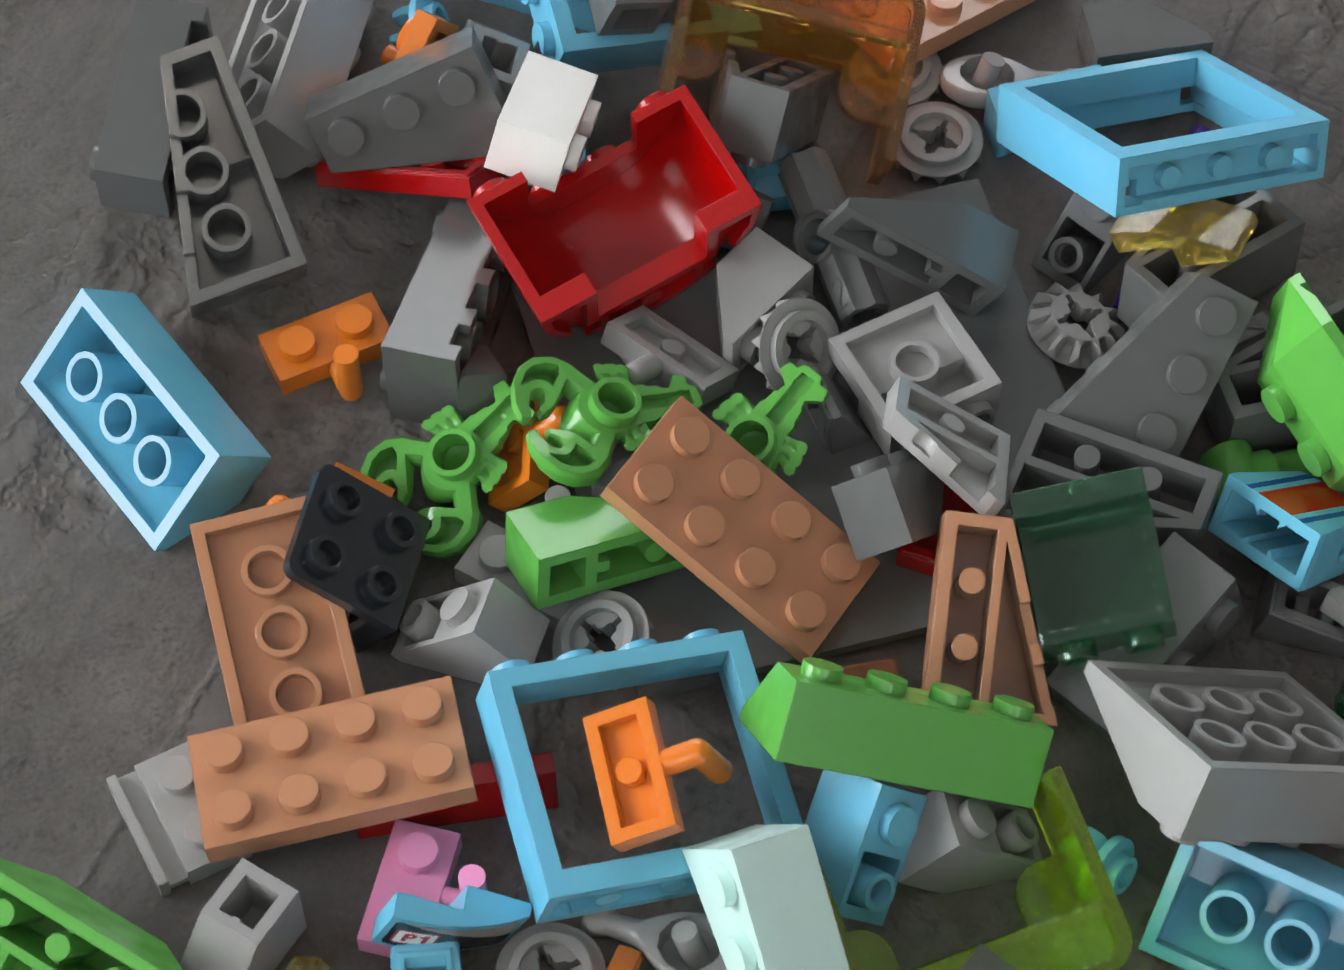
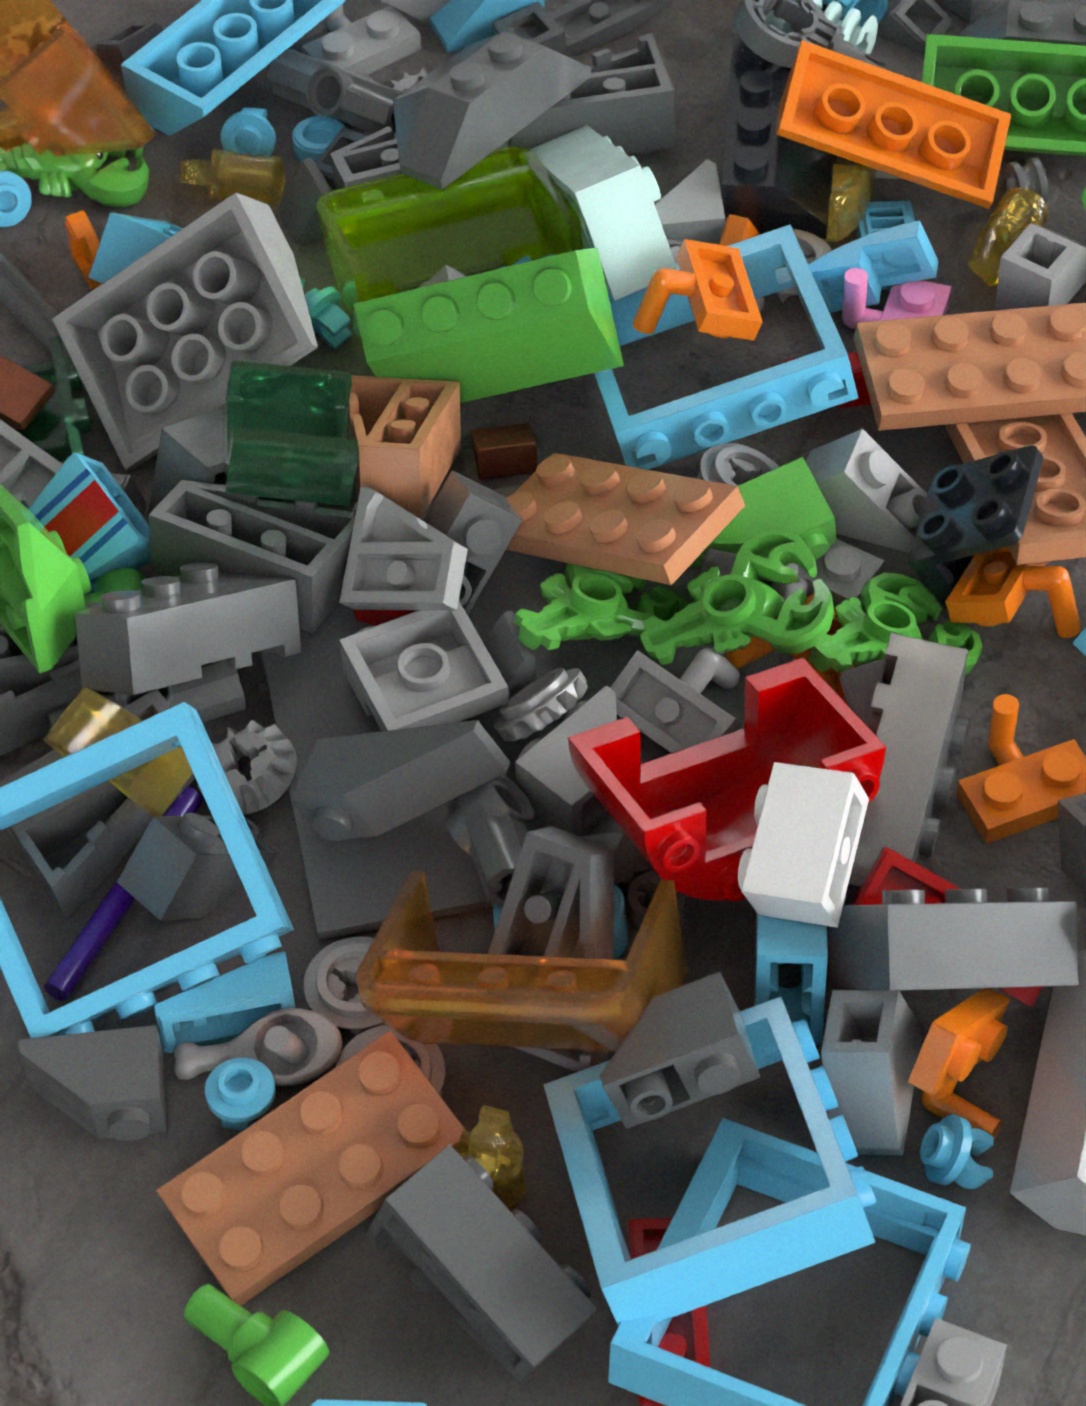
camera: 175 degrees left, 5 degrees down
none -> medium azure plate [205,1057,275,1132]

